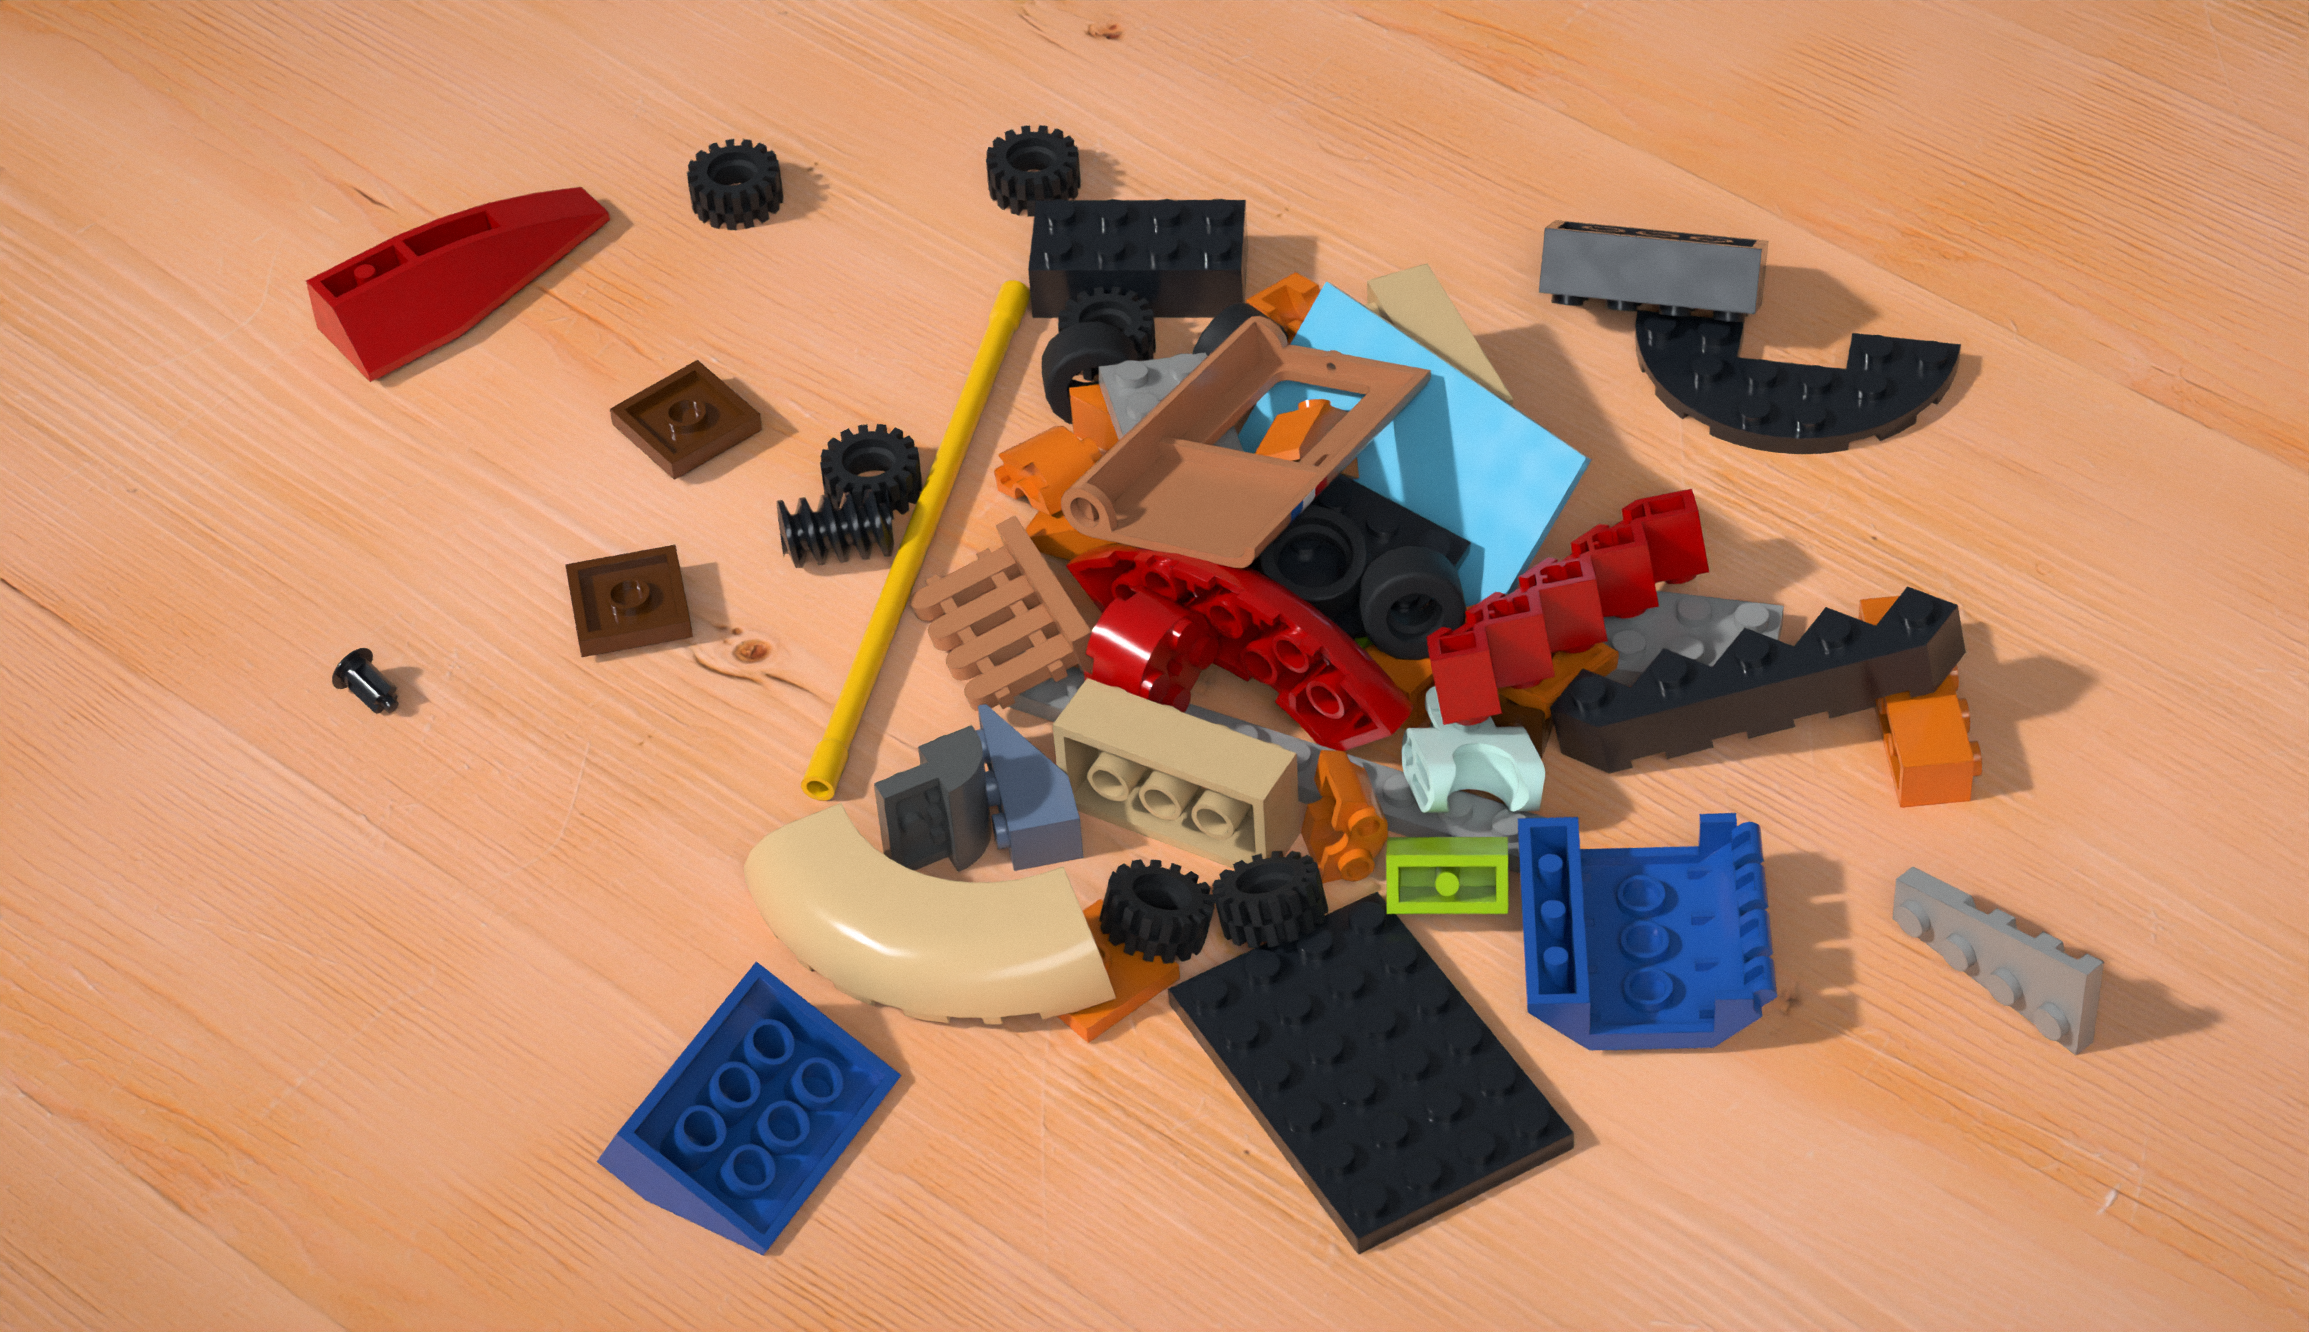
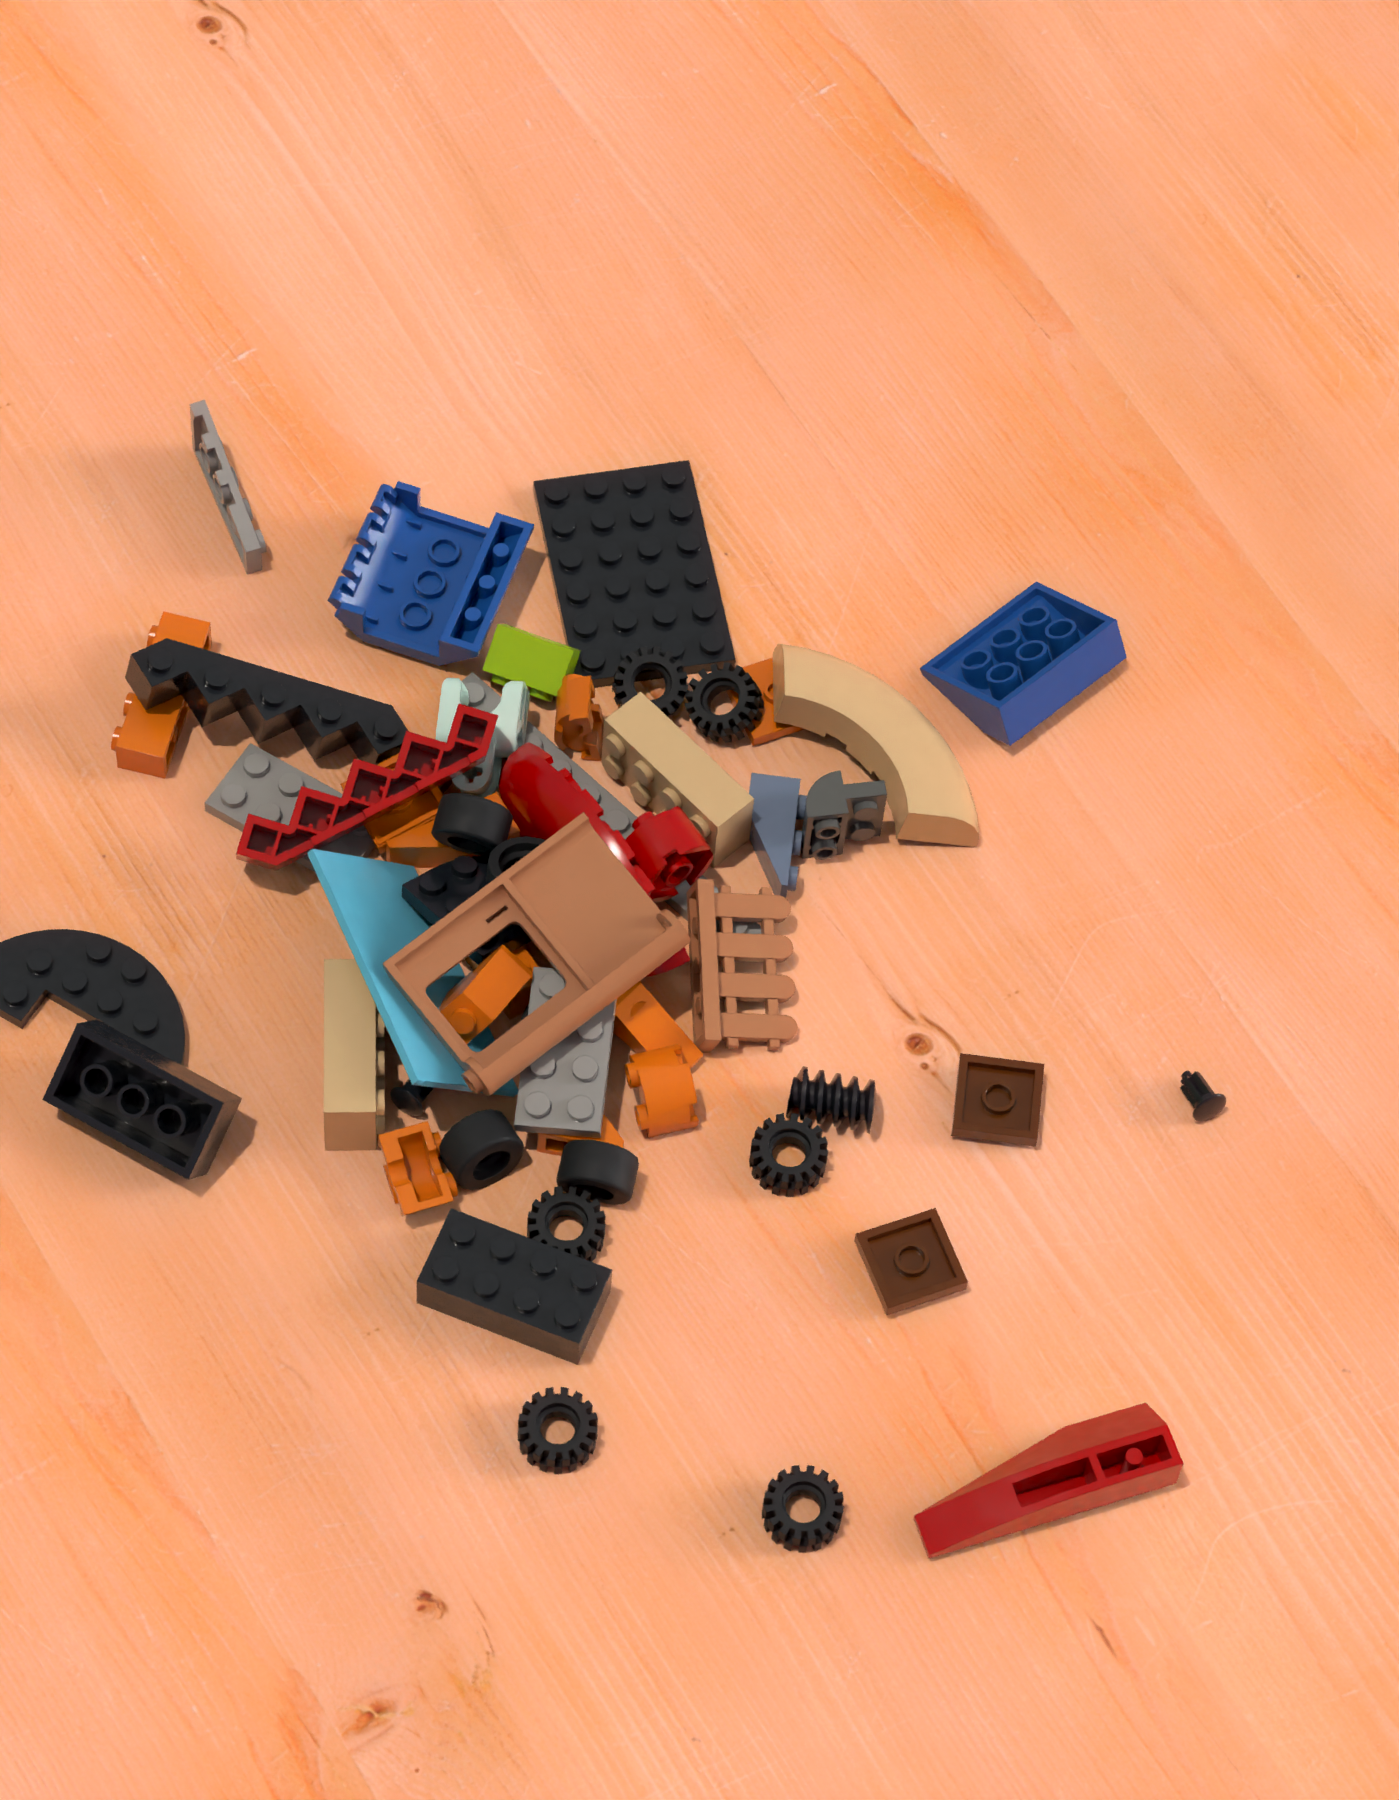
camera: 170 degrees left, 15 degrees up
yellow piece [801,280,1031,801] -> none

